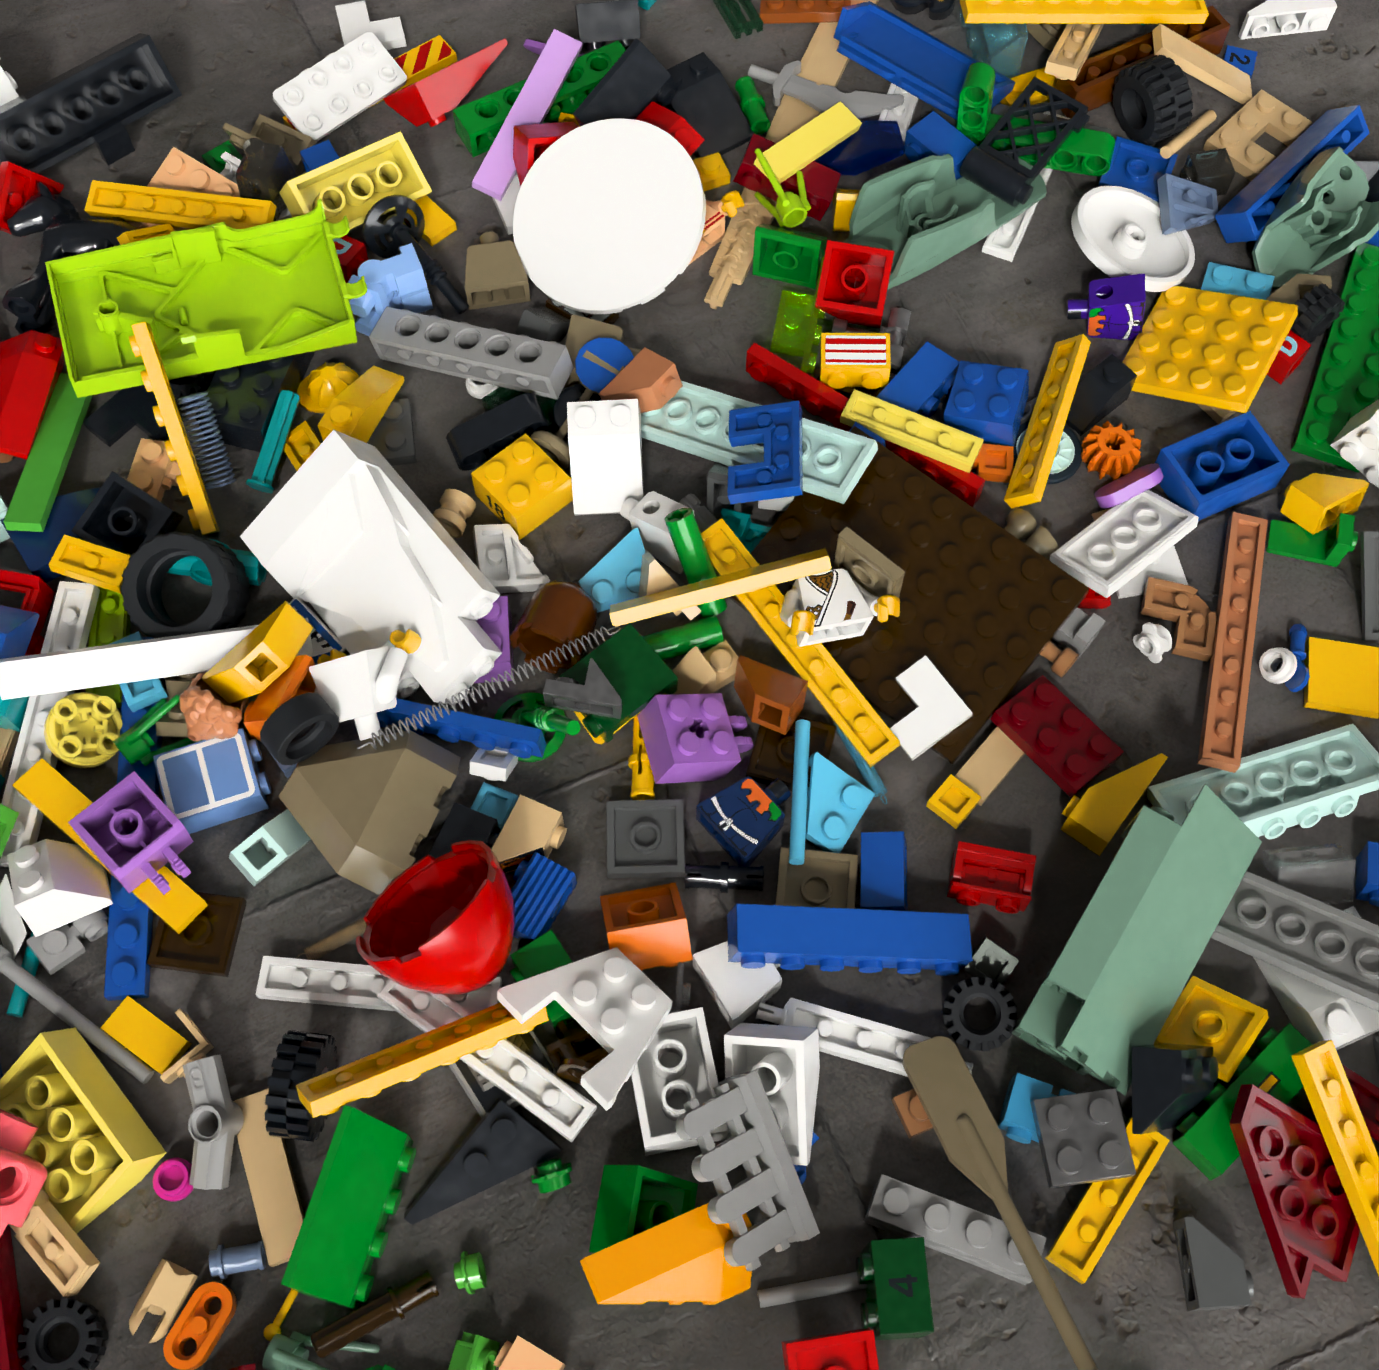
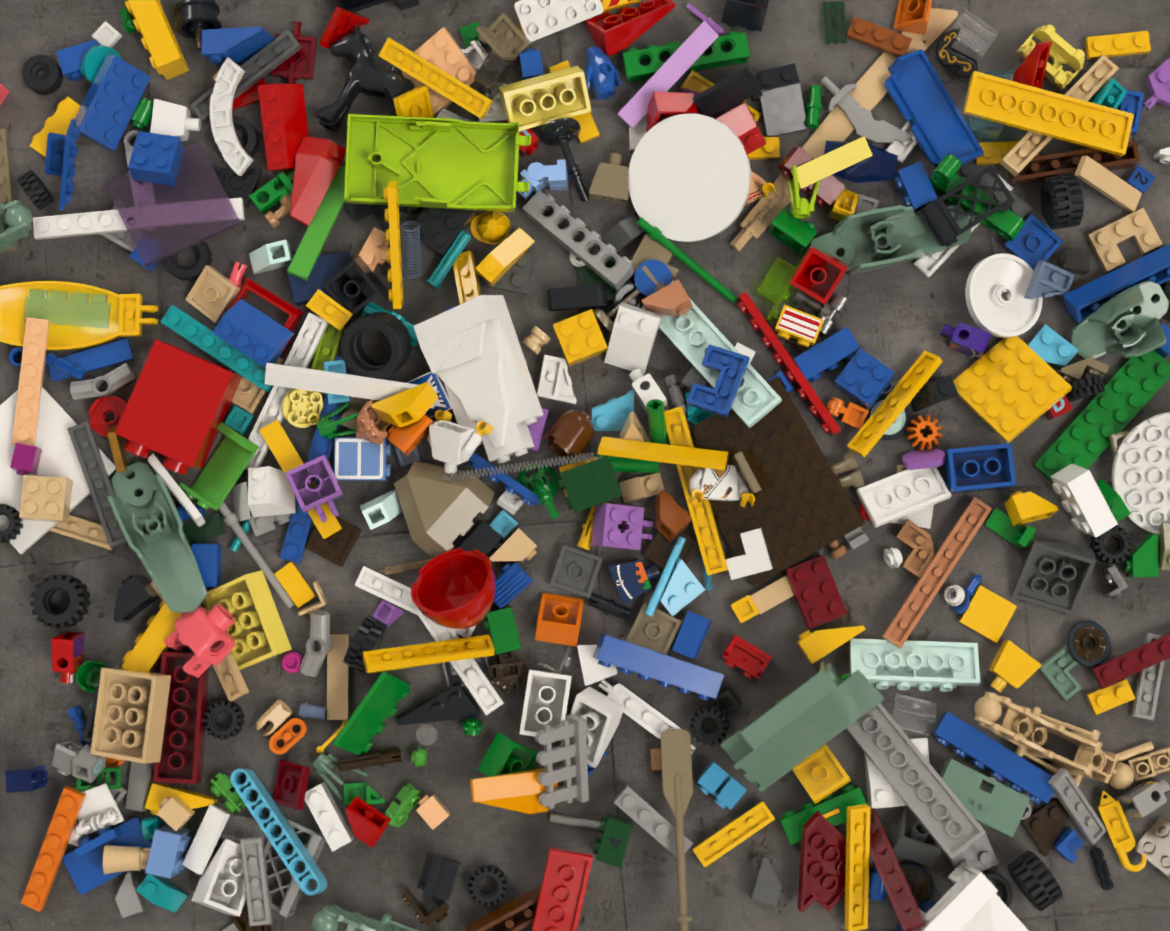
camera: 20 degrees right, 20 degrees up
black tyre [260,692,339,765] -> none
white wing [497,947,672,1111] -> none
flat silver slope [543,658,622,719] -> none
light yellow tile [840,389,984,473] -> none
flat silver plate [1031,1088,1136,1188] -> none
black slope [1132,1043,1219,1135] -> none
tan bar [1160,110,1217,159] -> none
none -> medium lavender slope [372,599,404,627]
none -> clear plate [416,724,438,746]
none -> blue animal [584,46,621,100]
none -> green bar [636,217,737,303]

